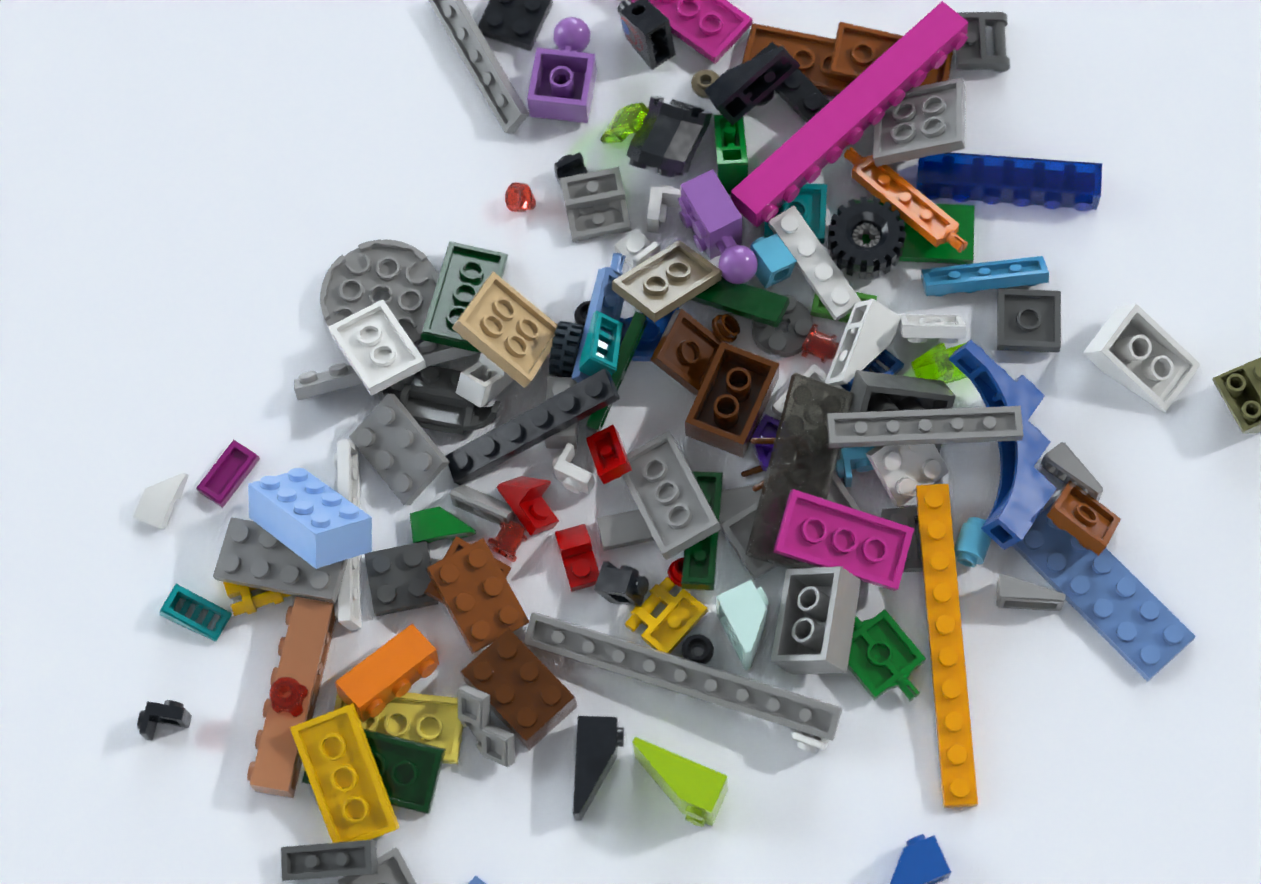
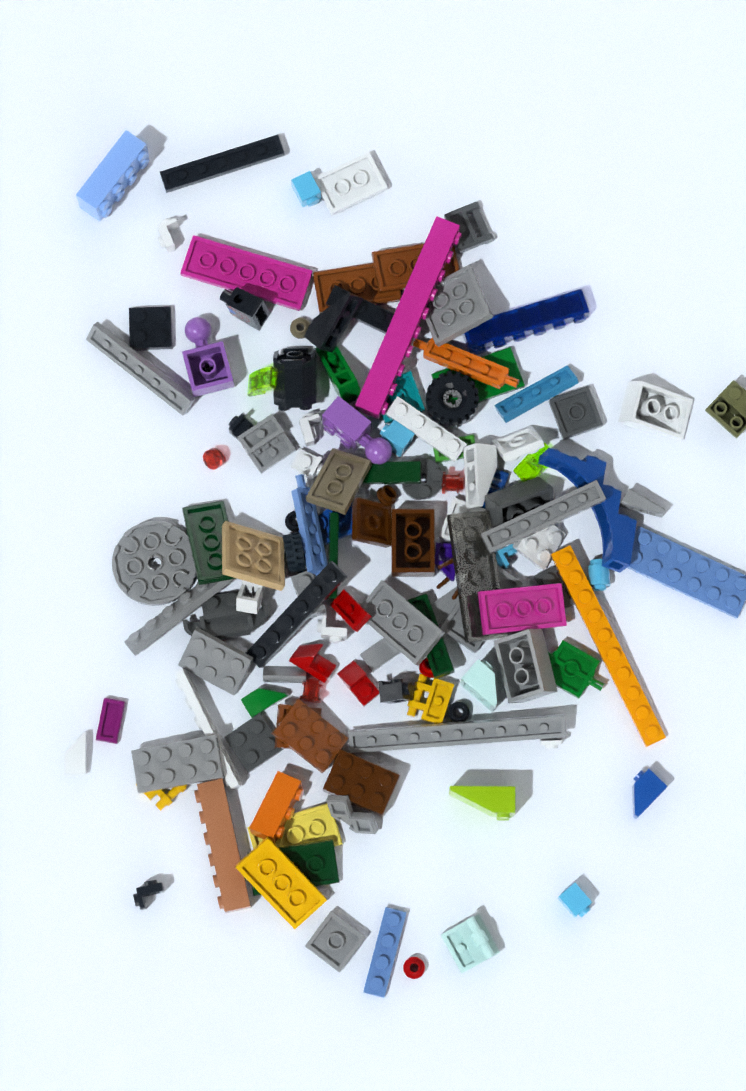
camera: 30 degrees left, 10 degrees up
teal slope [159,584,232,642] -> none
light blue brick [248,468,372,569] -> none
clear red brick [269,677,308,717] -> none
dark grey plate [281,840,378,881] -> none
white plate [328,299,426,396] -> none
black slope [573,716,624,821] -> none
teal slope [579,310,623,376] -> none
light grey slope [996,574,1066,611] -> none
dark orange plate [1046,480,1121,556] -> none

